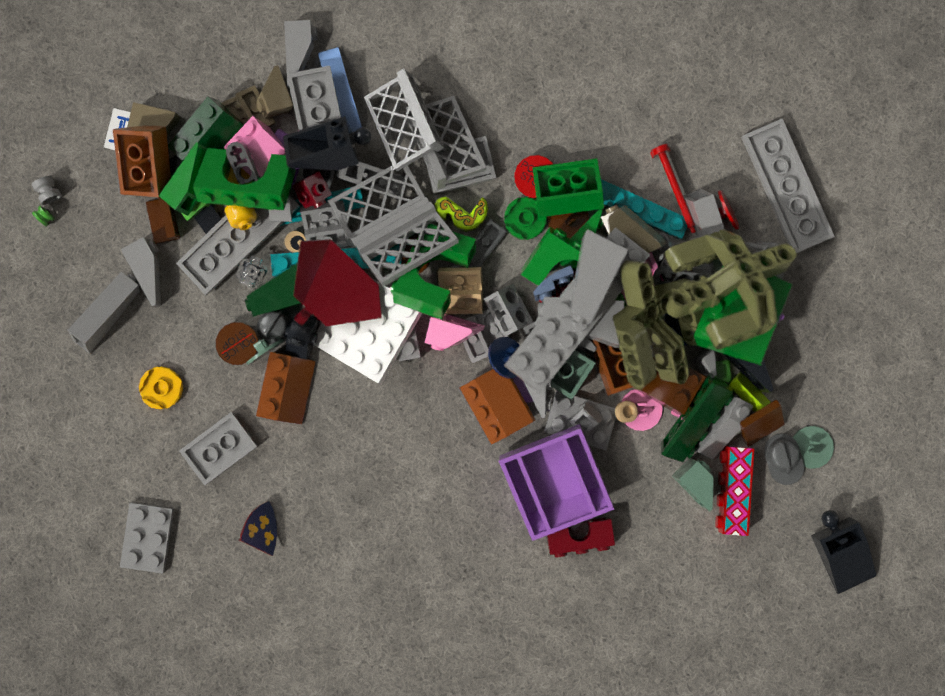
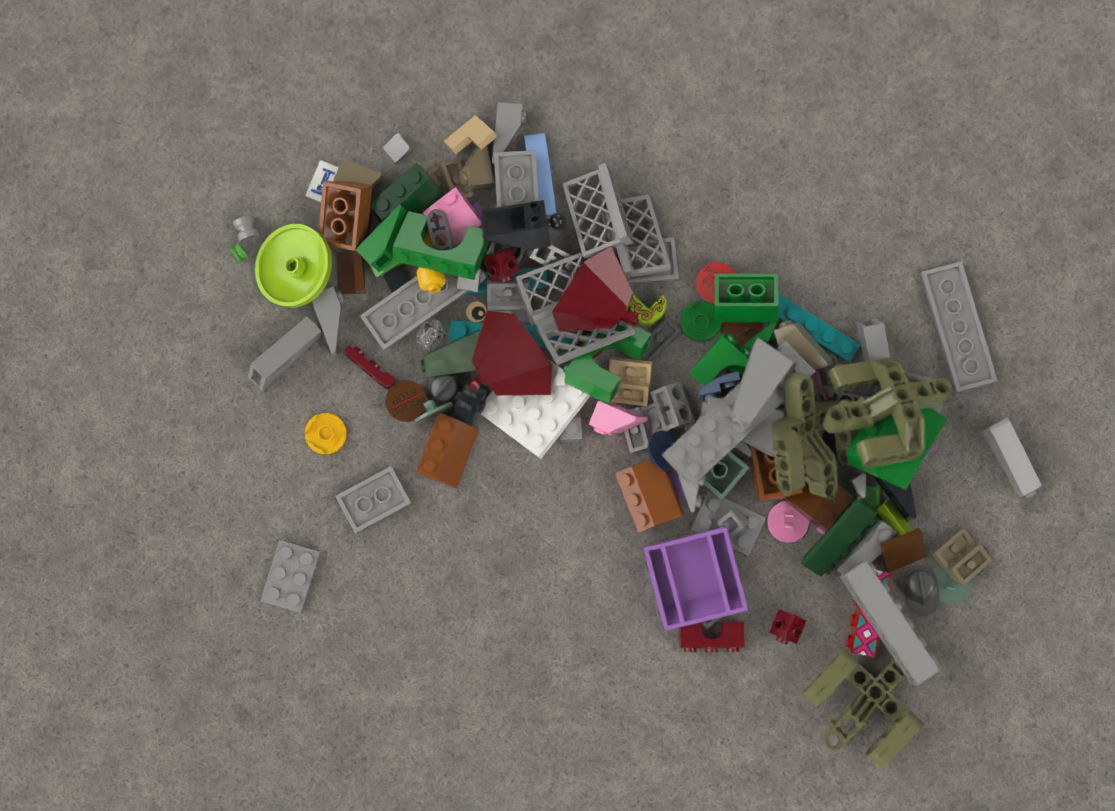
camera: 15 degrees right, 5 degrees down
dark blue shield [239,501,277,556] -> none
tan tile [615,401,638,423] -> none
red piece [650,144,696,234] -> none
sand green slope [672,458,713,512] -> none
red piece [718,190,739,230] -> none
black slope [811,510,877,594] -> none
none -> lime dish [255,224,332,308]
none -> dark red hinge [345,345,394,390]
none -> light grey slope [383,133,412,164]
none -> tan tile [444,115,497,154]
none -> dark red panel [552,246,639,332]
none -> dark red brick [769,609,806,645]
none -> olive piece [802,648,924,769]
none -> light grey brick [839,561,940,685]
none -> dark tan slope [931,527,992,586]
none -> light grey slope [981,417,1042,498]

